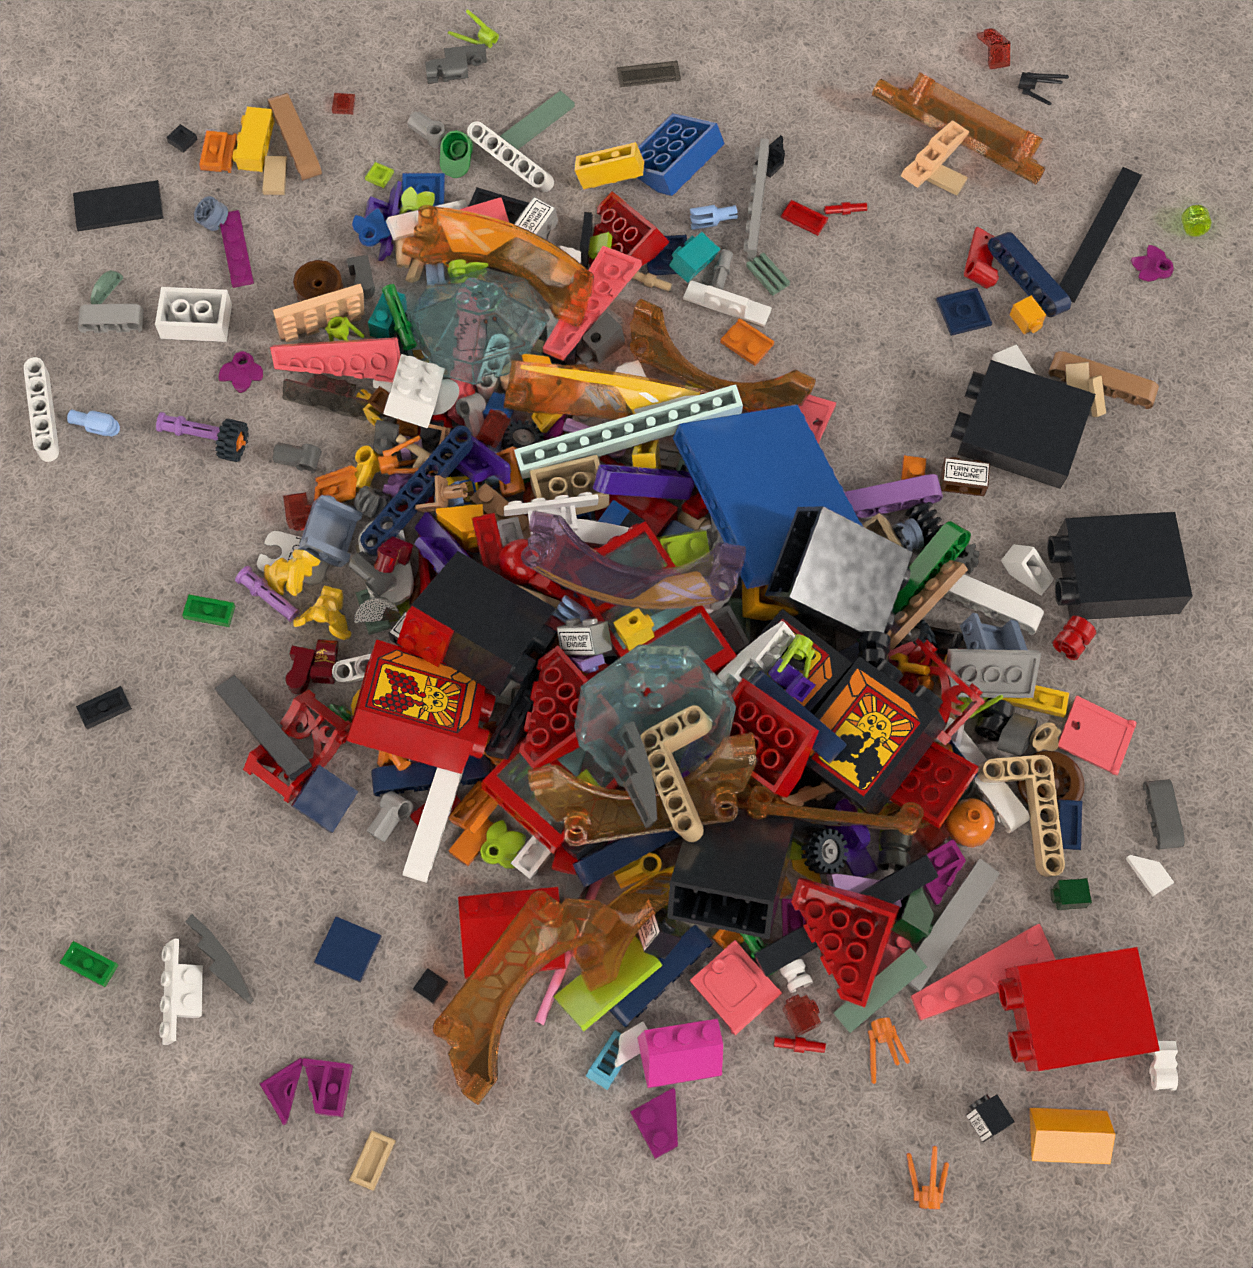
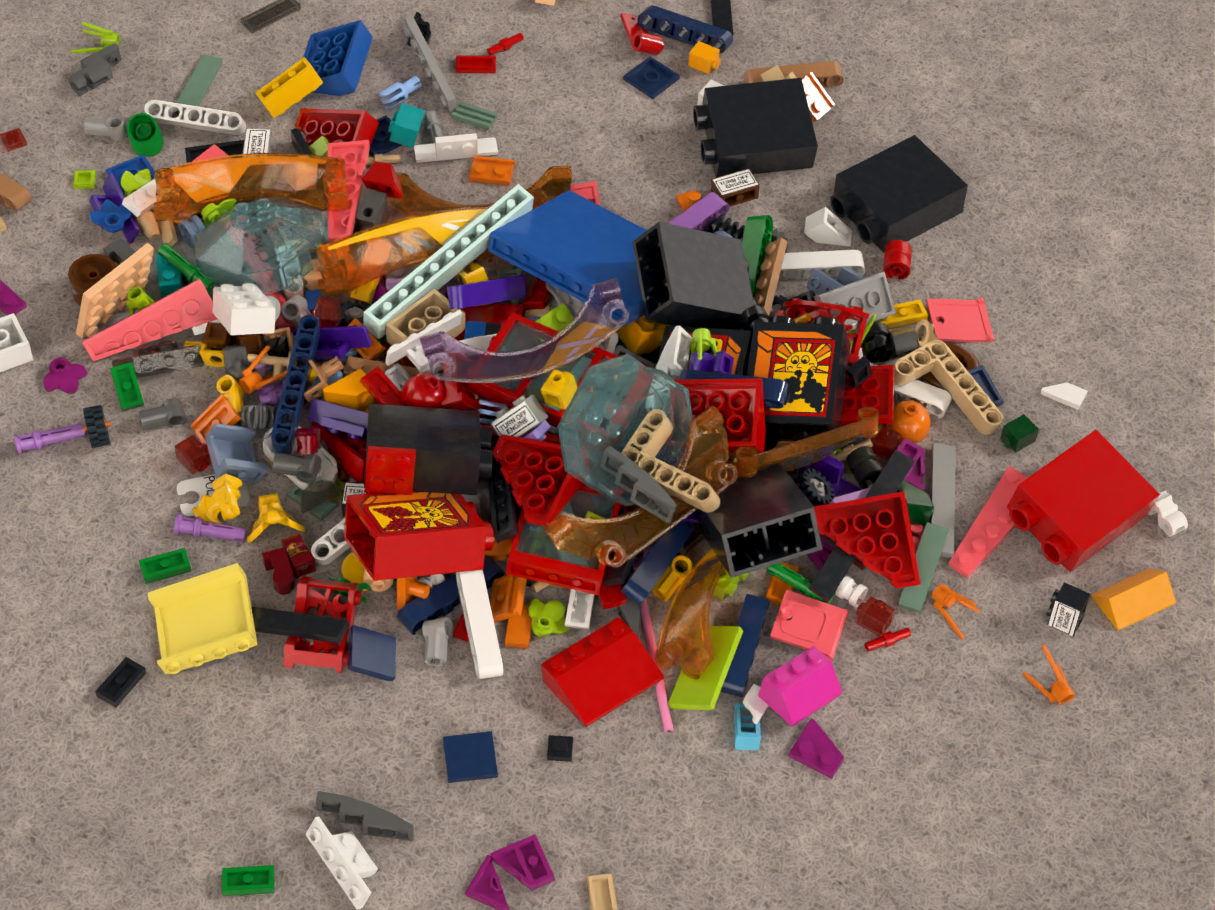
camera: 30 degrees left, 15 degrees down
clear orange panel [433,891,621,1105] -> none
black brick [633,896,681,959] -> none
dark grey beam [1143,779,1185,850] -> none
none -> green plate [110,362,144,412]
none -> light yellow panel [148,563,258,674]
none -> red slope [361,161,403,200]
none -> plate [802,72,835,122]
none -> black plate [847,357,872,388]

